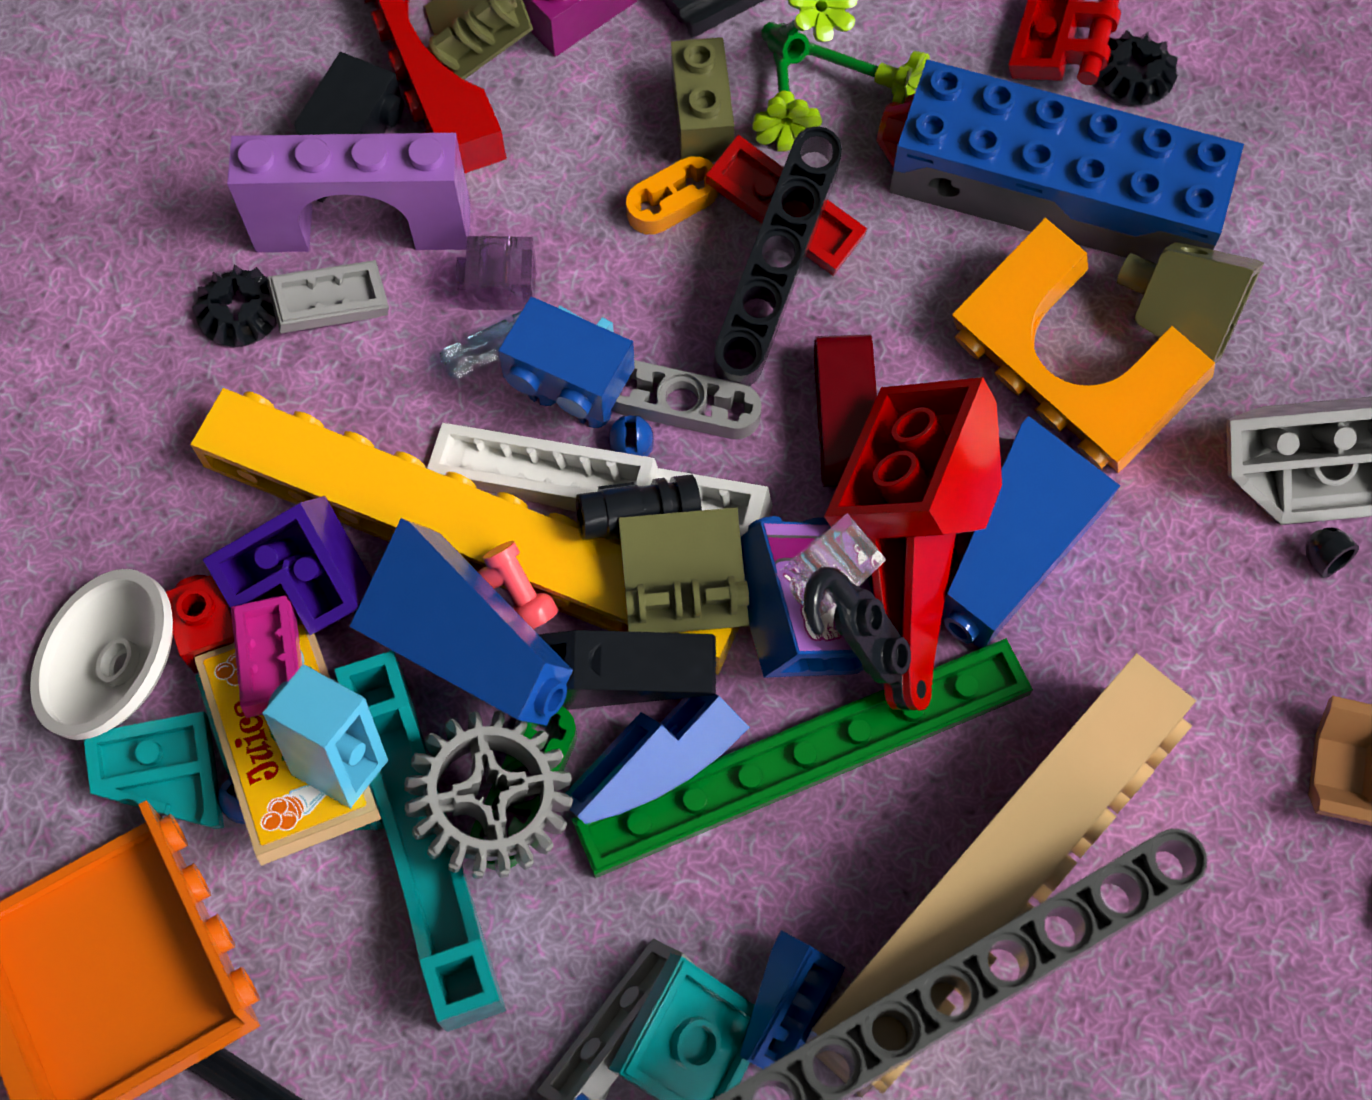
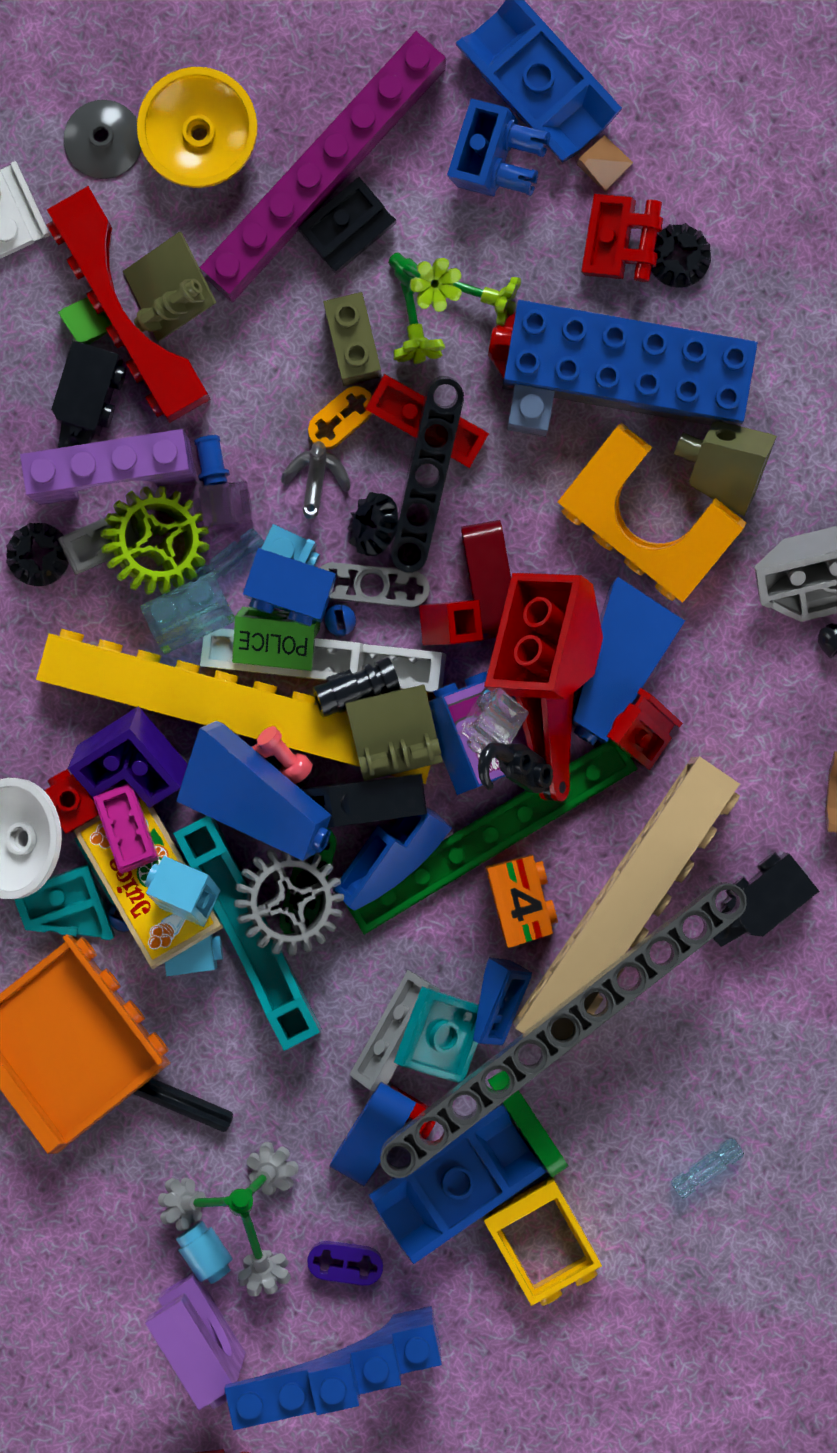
camera: 10 degrees left, 20 degrees up
none -> bright green slope [58,297,112,345]
none -> lime gear [101,486,210,595]
none -> clear light blue brick [140,571,235,655]
none -> medium azure brick [165,934,223,977]
none -> blue pin [194,435,230,488]
none -> bright green panel [232,607,320,671]
none -> flat silver piece [281,441,350,519]
none -> black gear [347,492,398,556]
none -> red brick [419,600,483,645]
none -> orange slope [485,854,558,948]
none -> sand blue brick [507,384,555,437]
none -> red plate [607,688,683,770]
none -> black hinge [712,852,820,947]

